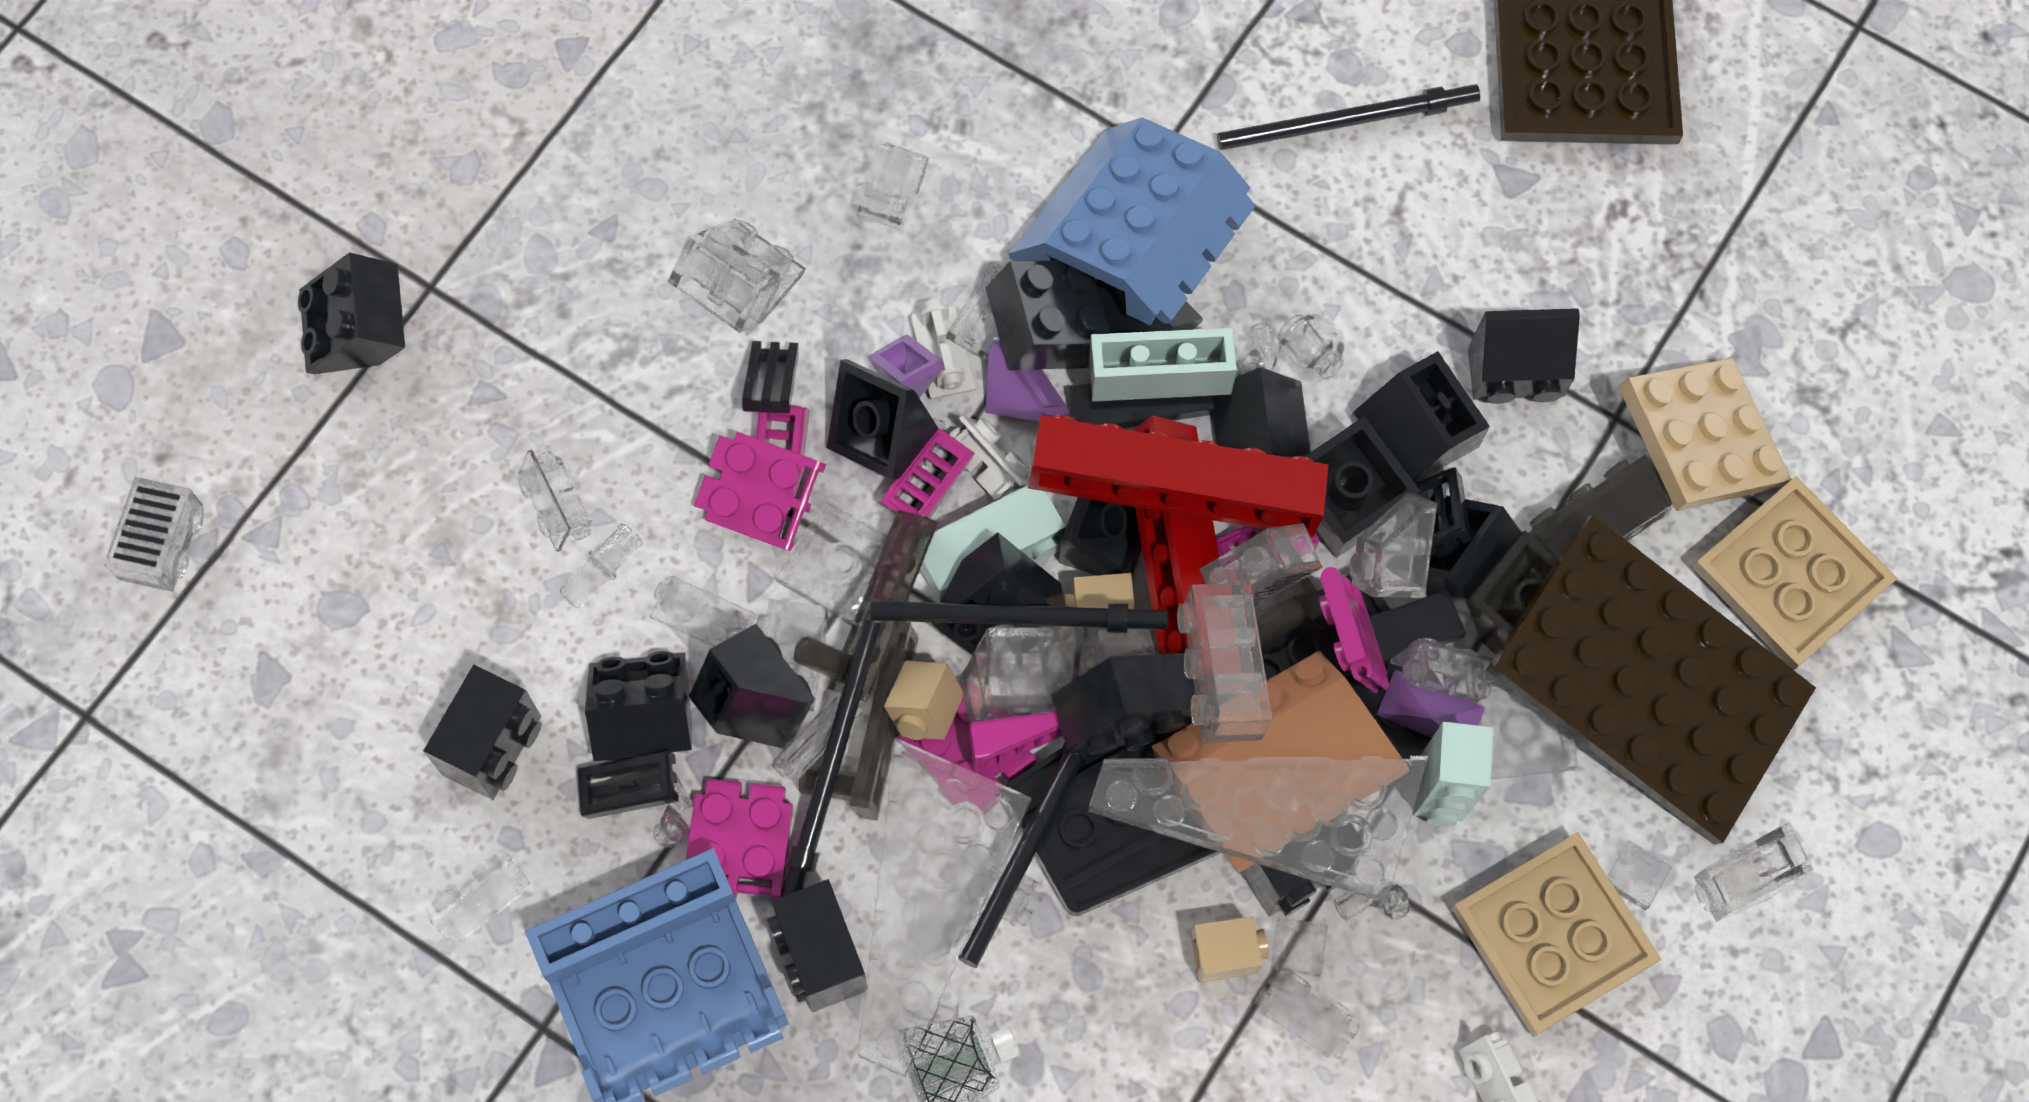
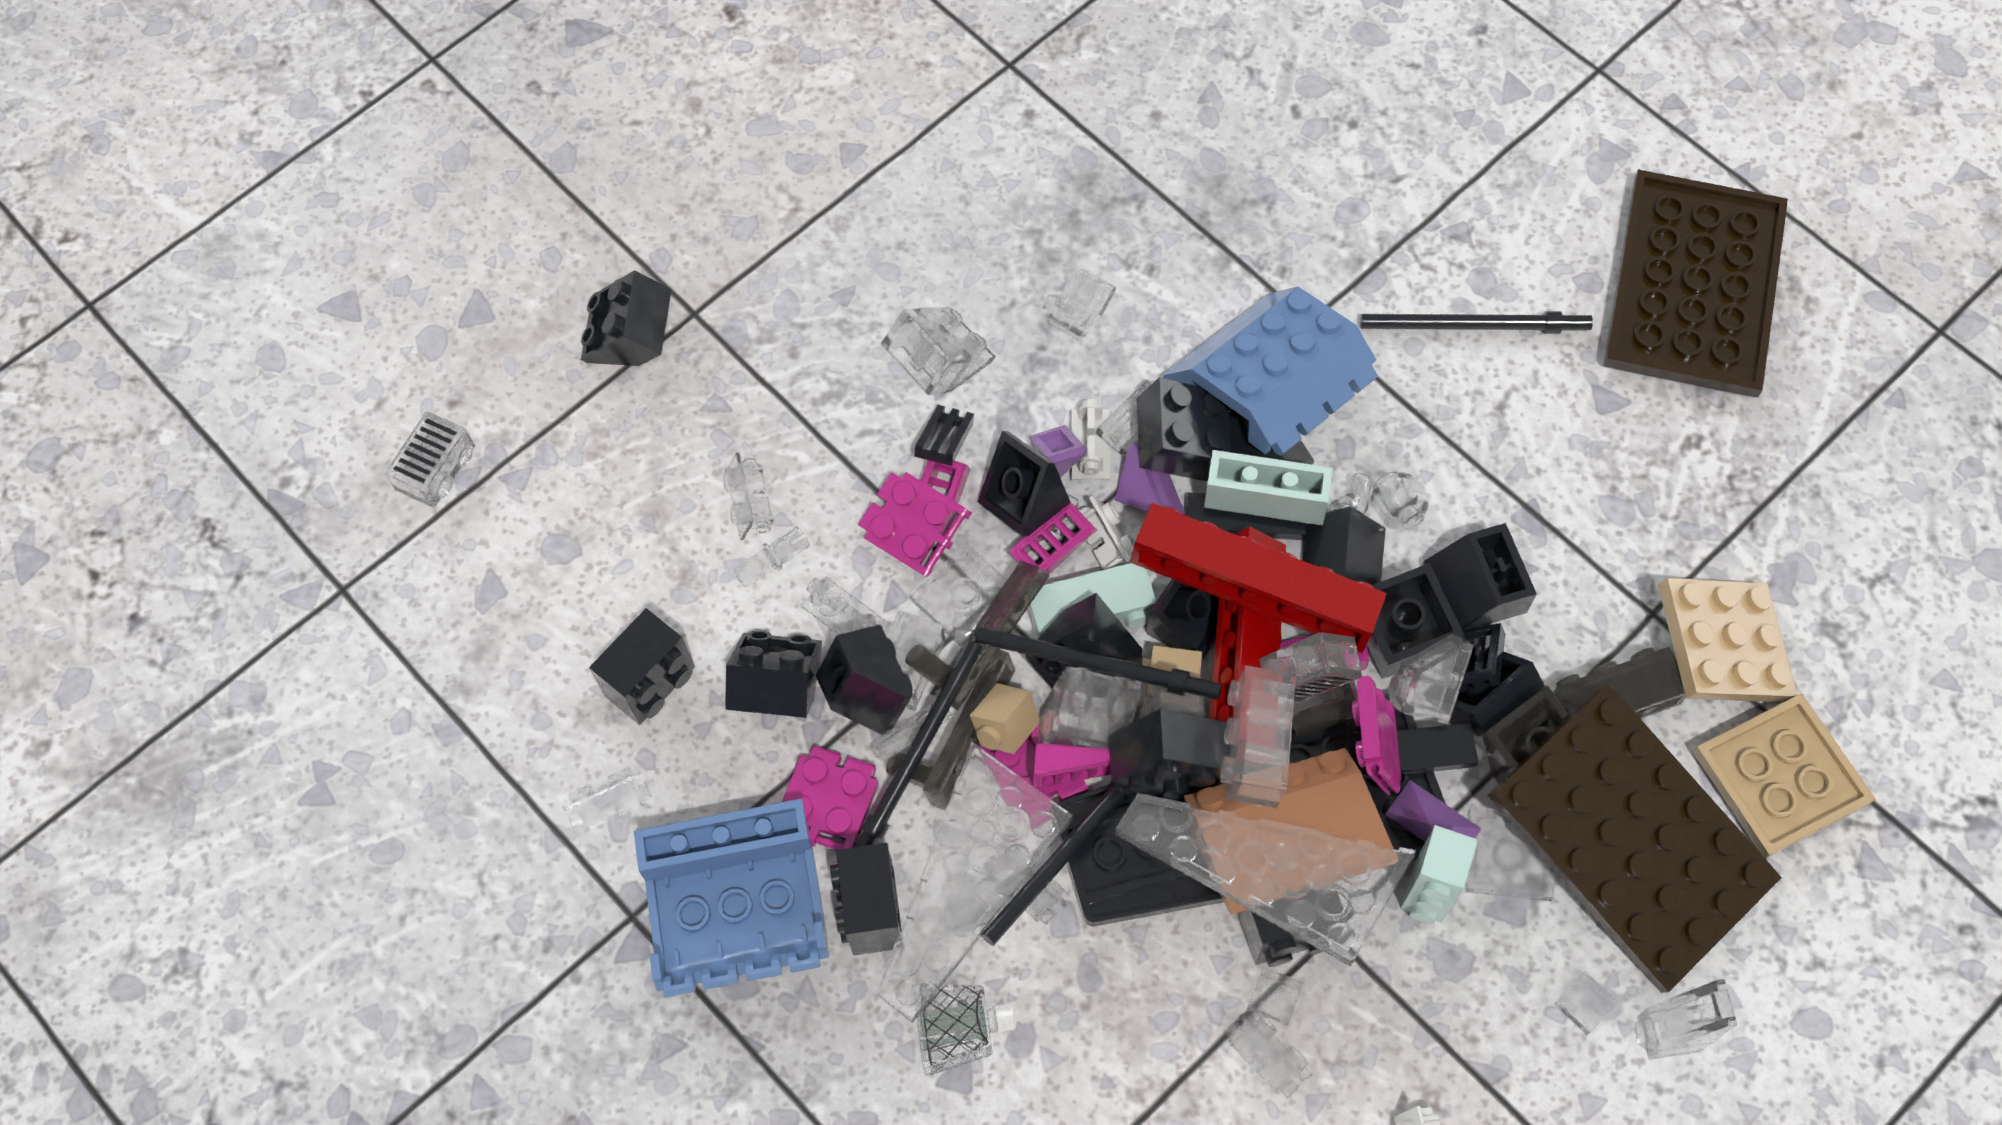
camera: 20 degrees right, 5 degrees down
black tile [578,751,679,819] -> none
clear arm [653,776,693,848] -> none
tan brick [1190,916,1269,983] -> none
clear arm [1333,879,1411,921] -> none
clear hinge [1390,638,1494,703] -> none
tan plate [1451,832,1662,1037] -> none
black slope [1468,308,1580,404] -> none

